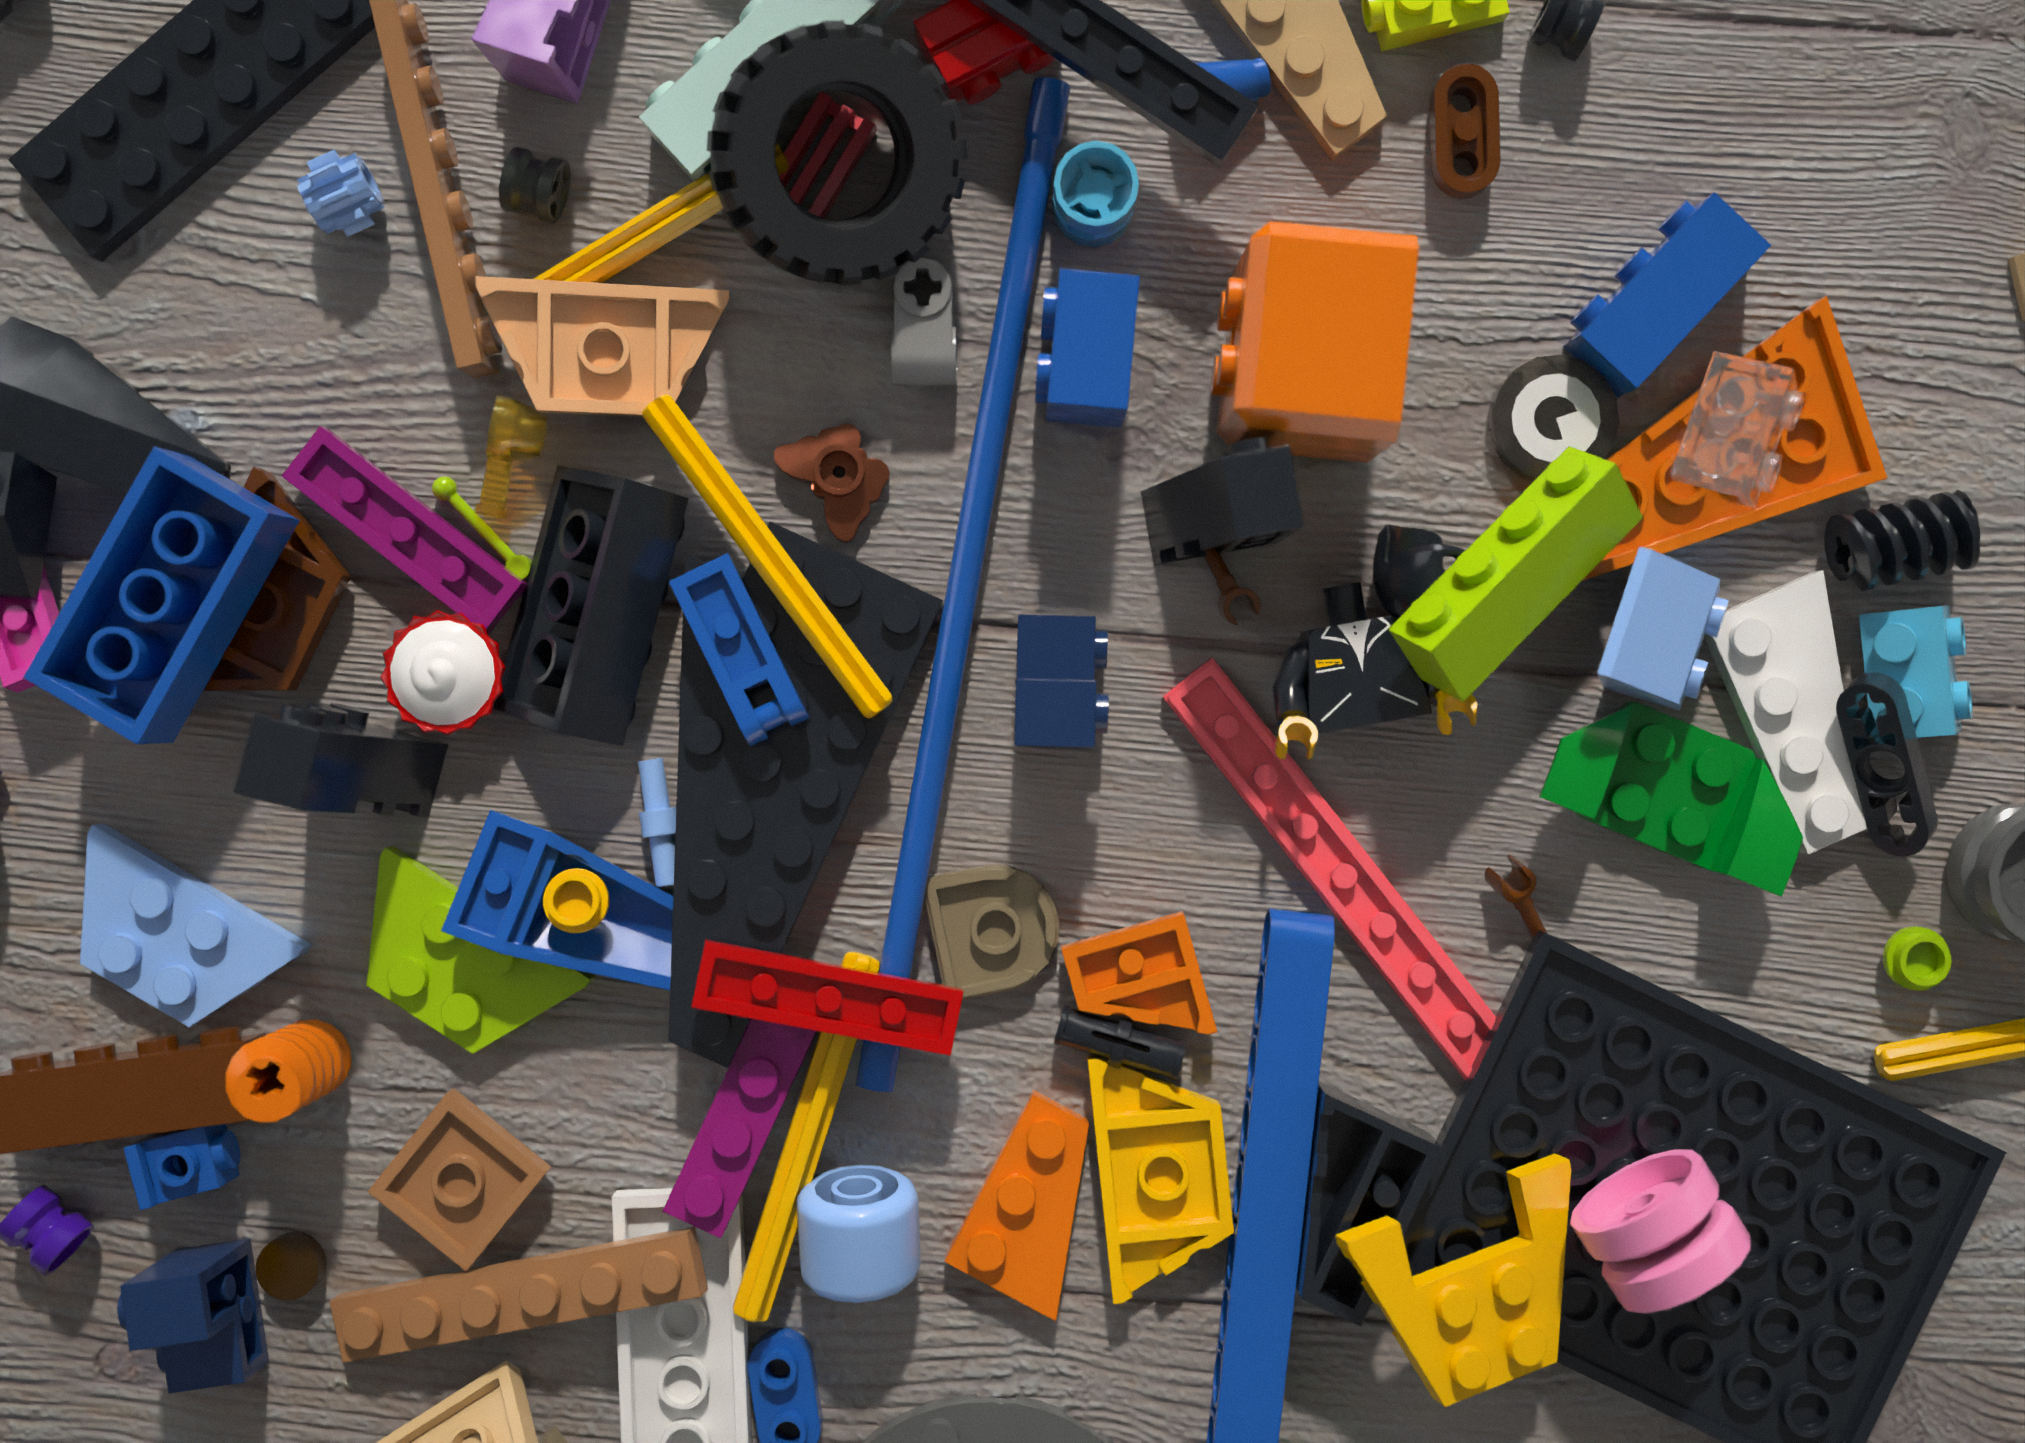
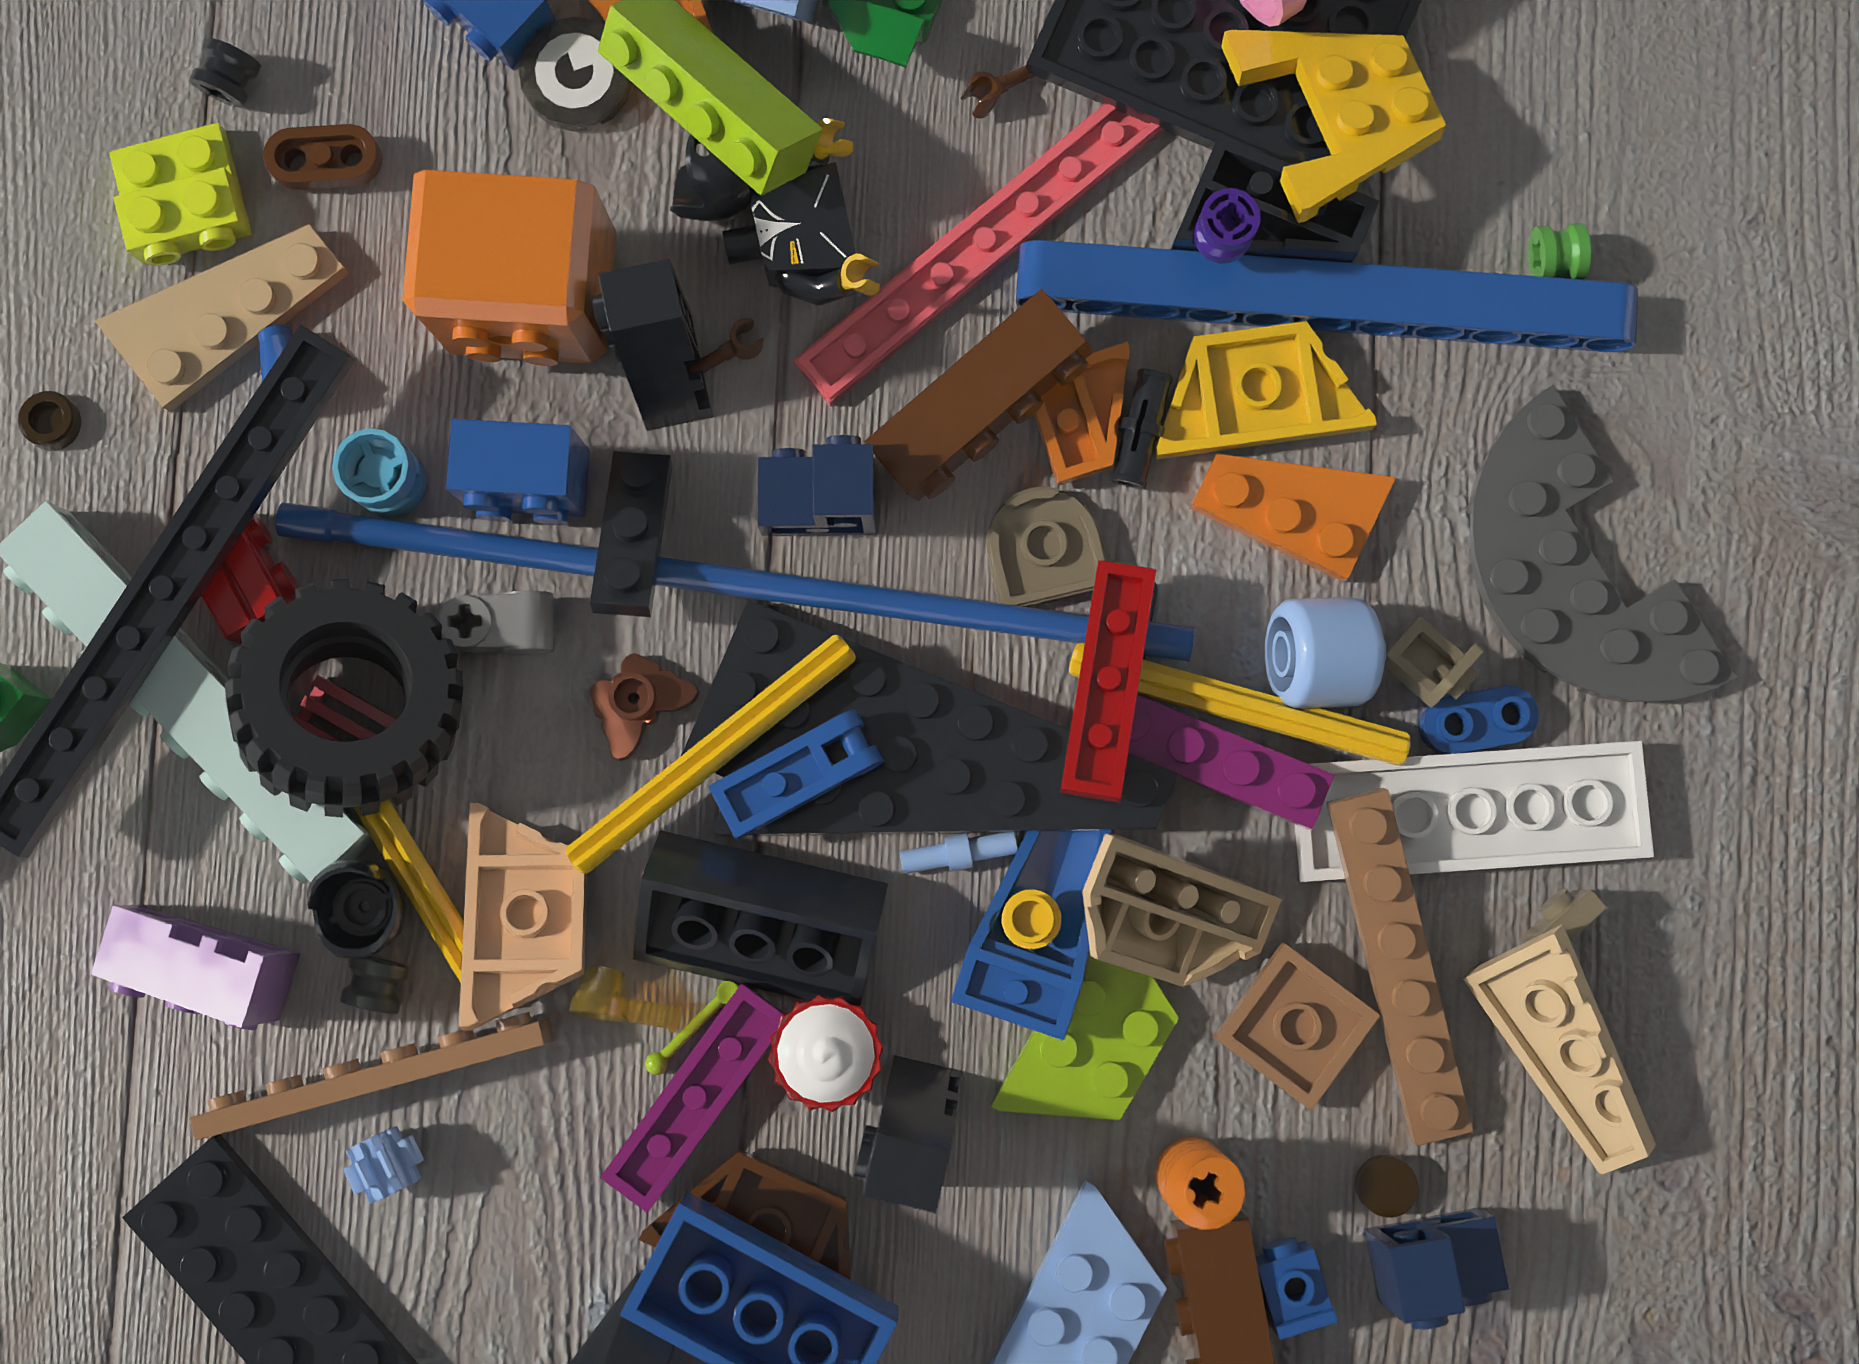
camera: 95 degrees left, 5 degrees down
none -> black helmet [306,859,405,959]
none -> black plate [590,451,672,617]
none -> reddish brown brick [864,288,1093,501]
none -> tan wedge [1083,833,1282,987]
none -> dark purple wheel [1194,188,1261,264]
none -> dark tan bracket [1384,617,1484,708]

